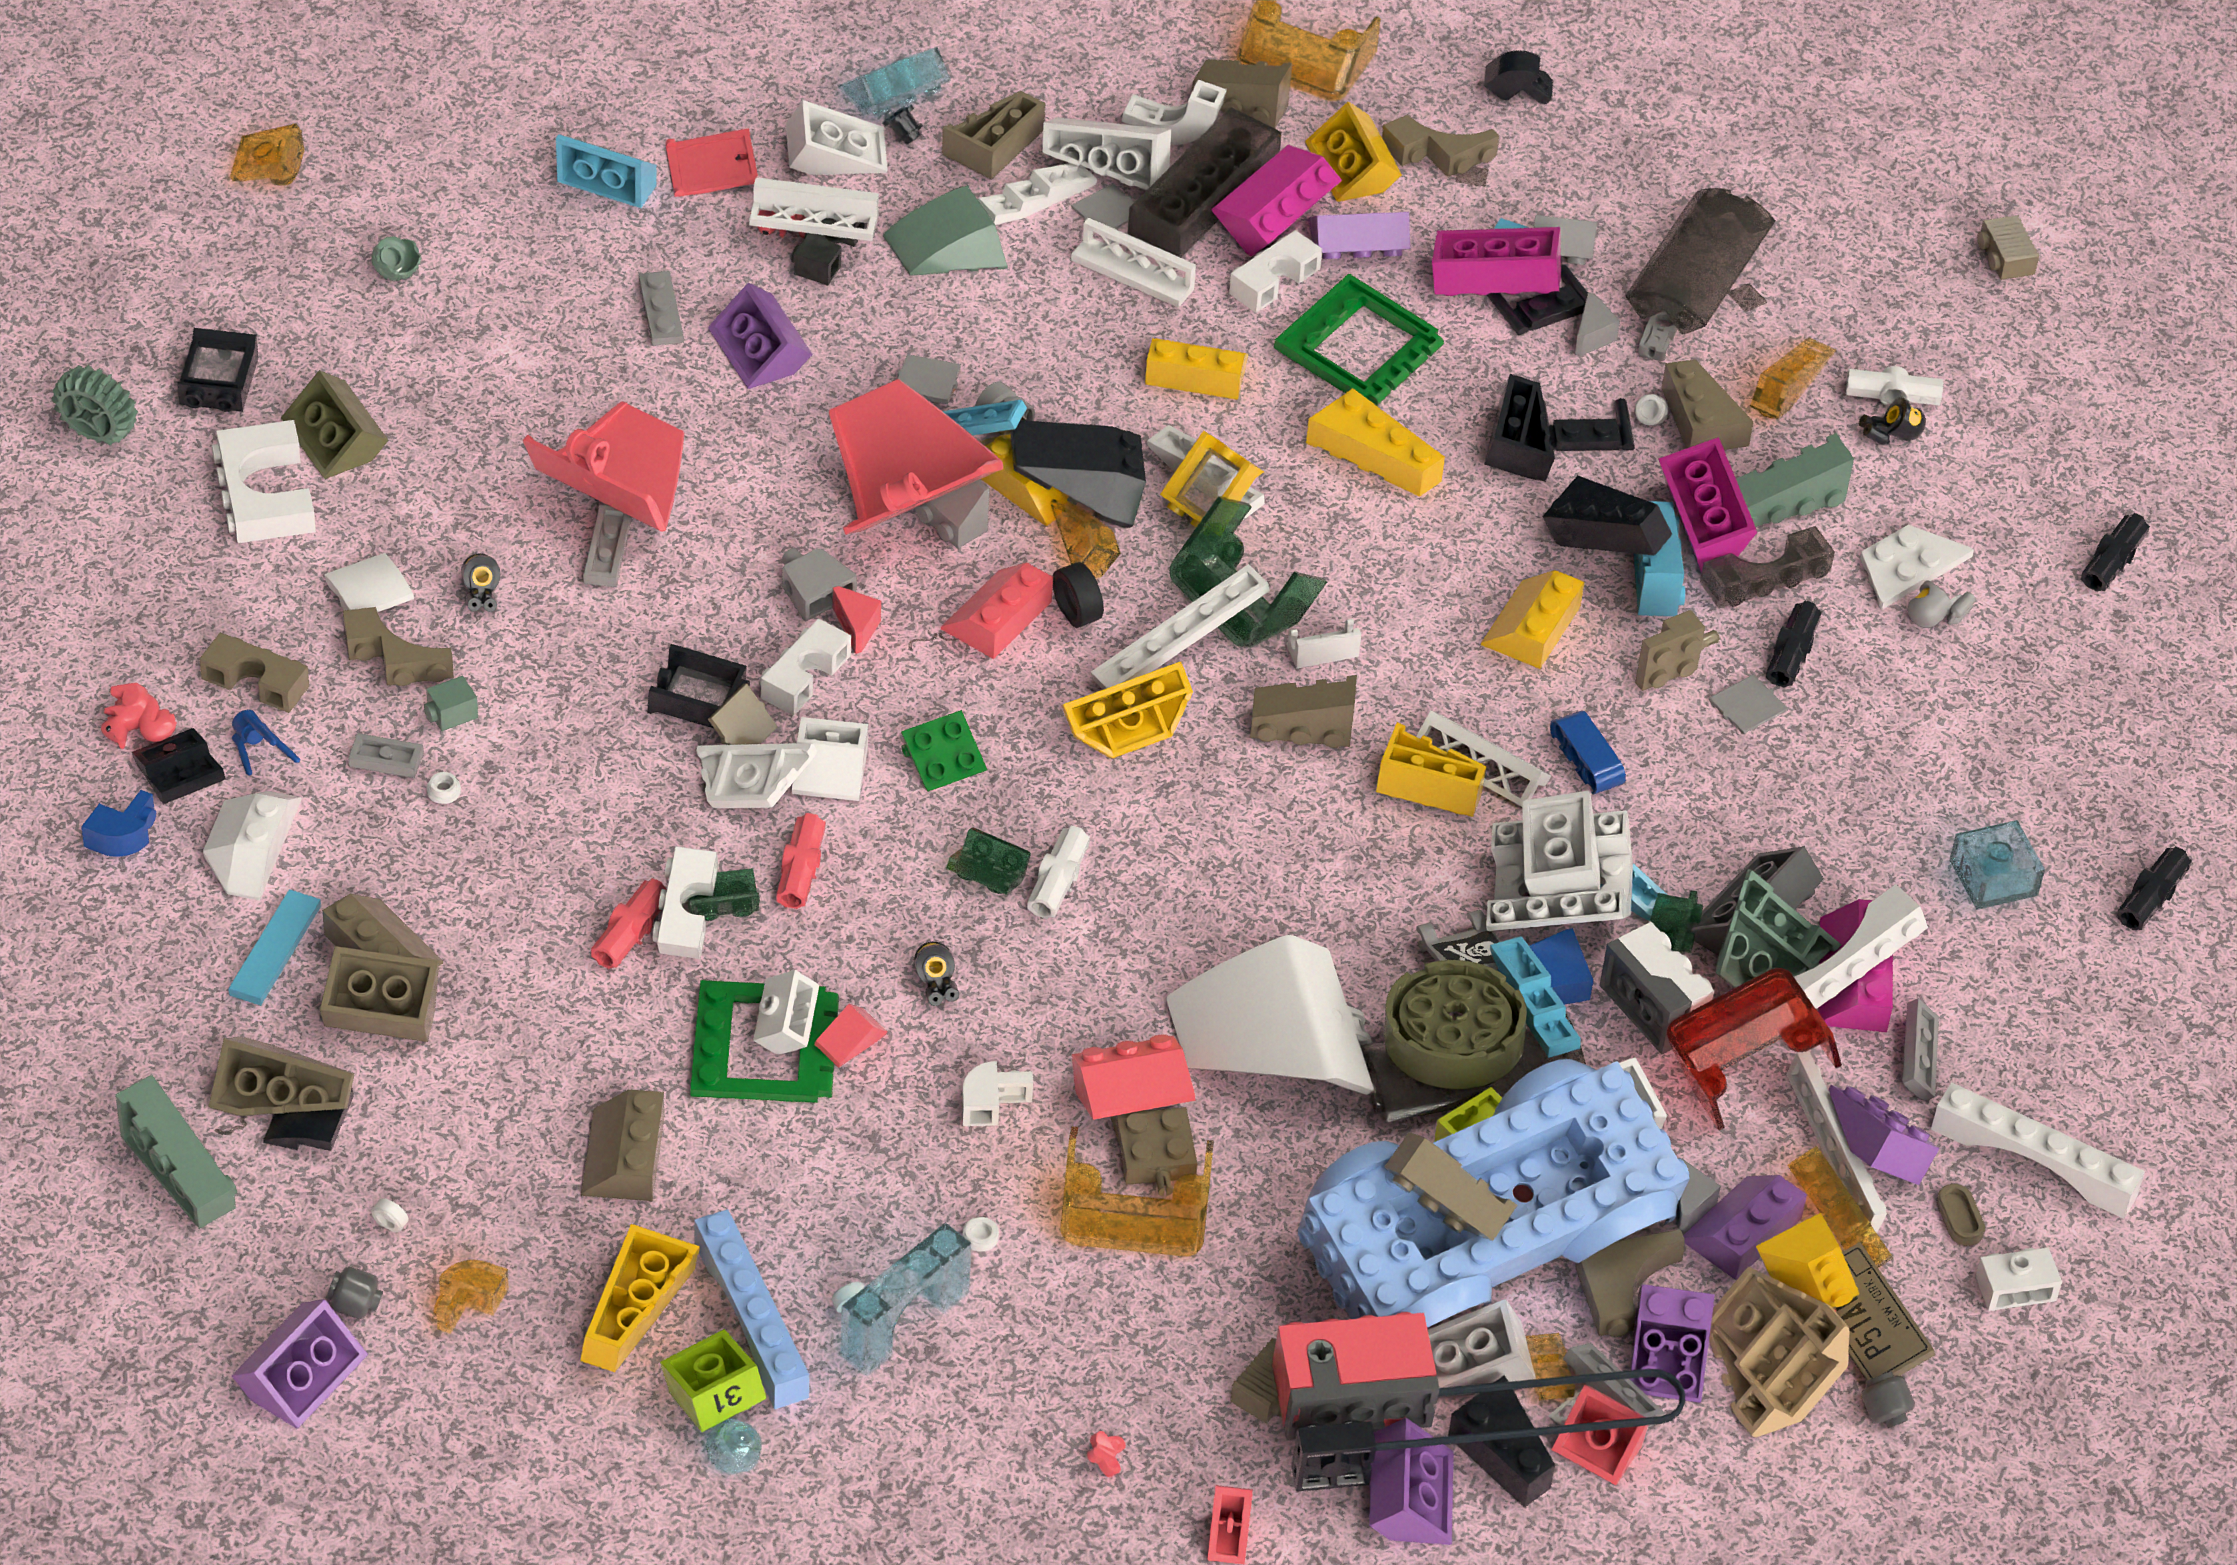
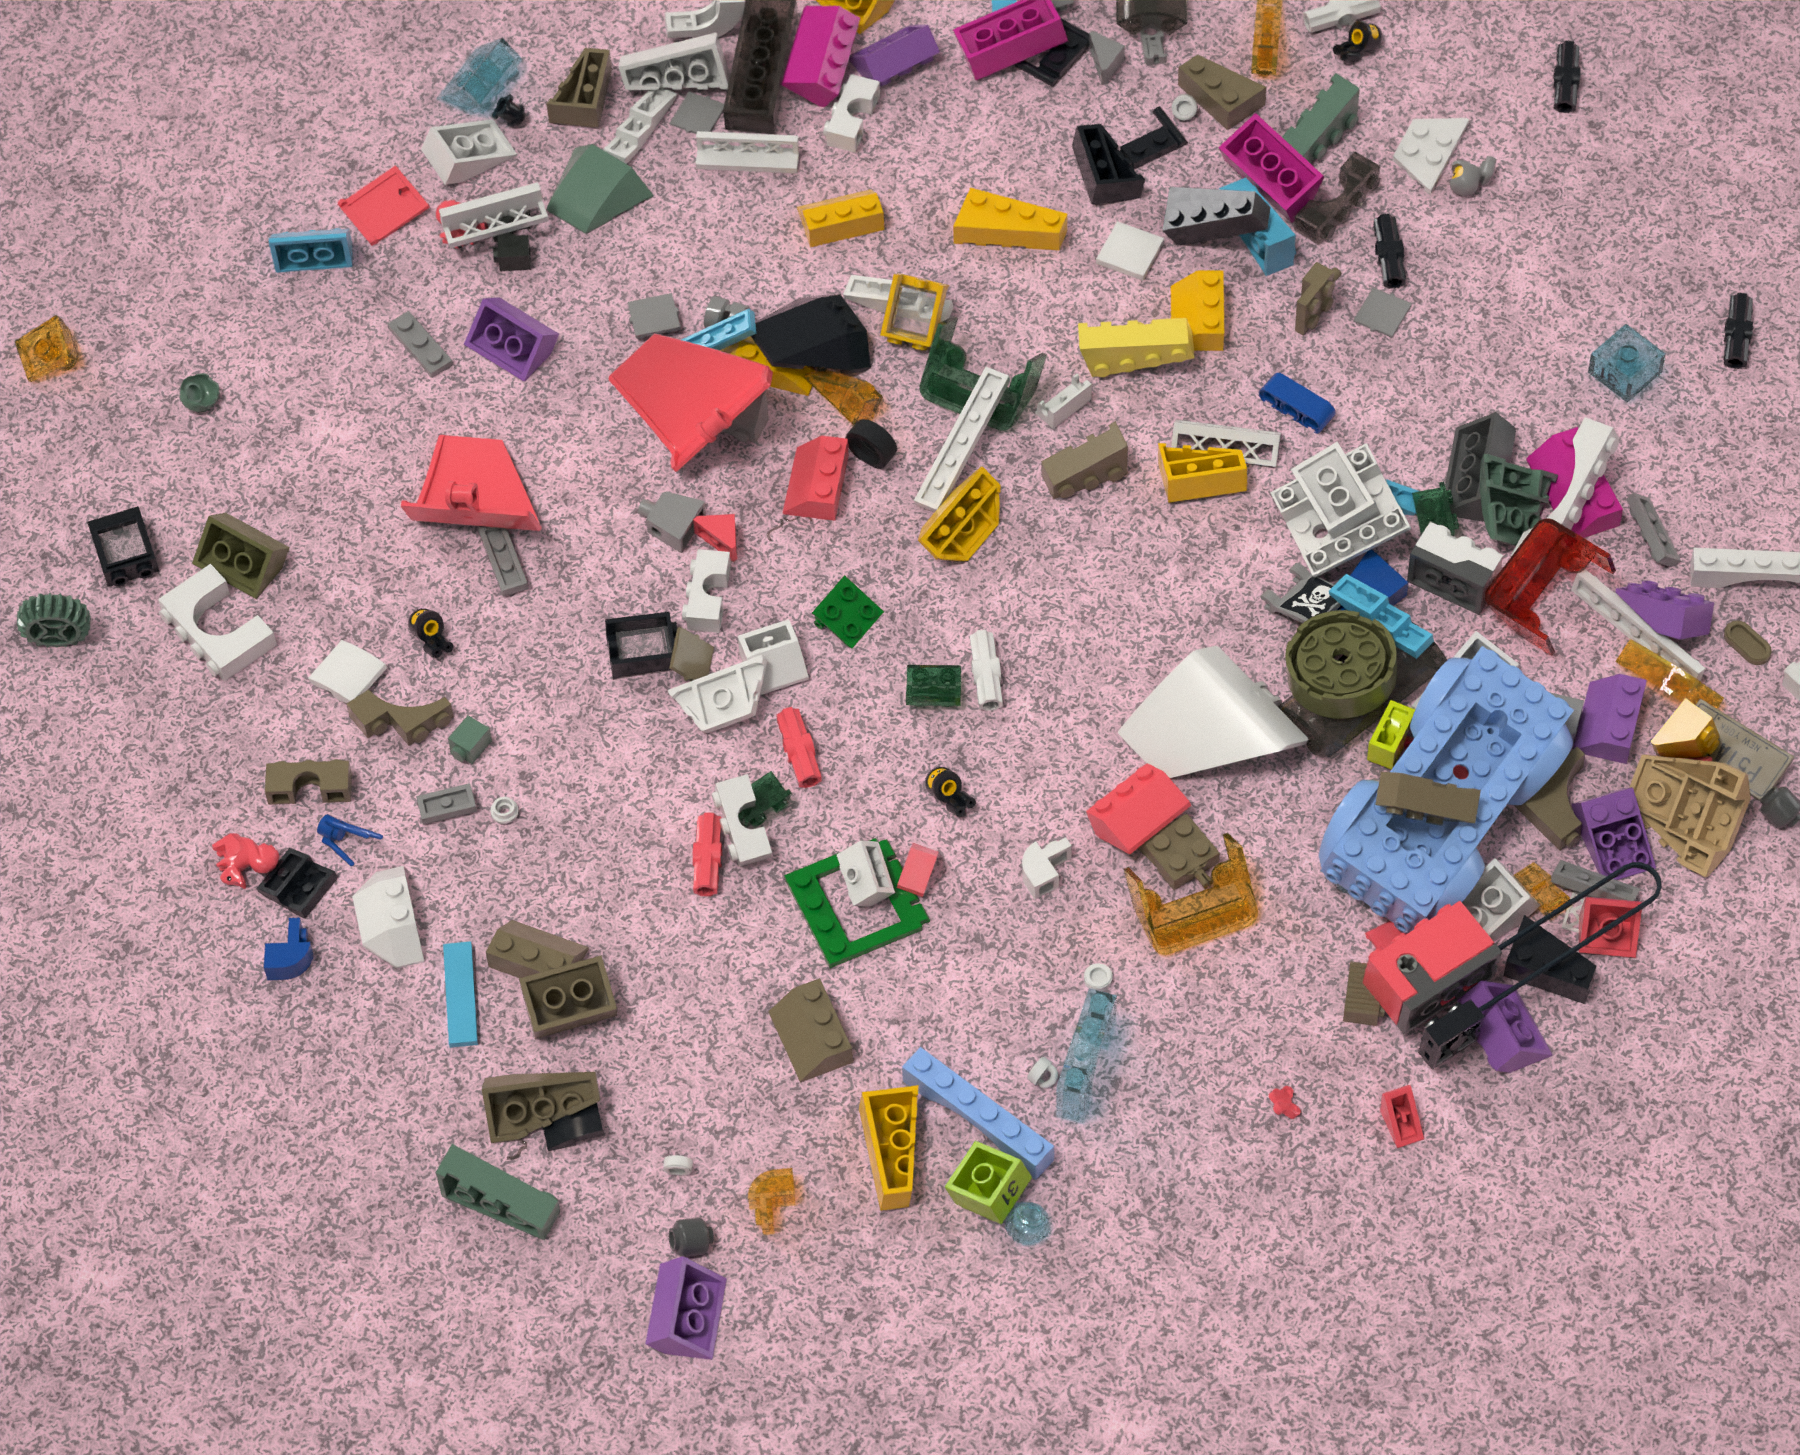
camera: 20 degrees left, 10 degrees up
green hinge [1273,273,1444,406] -> none
none -> light yellow wedge [1078,318,1194,377]
none -> white tile [1096,221,1164,280]

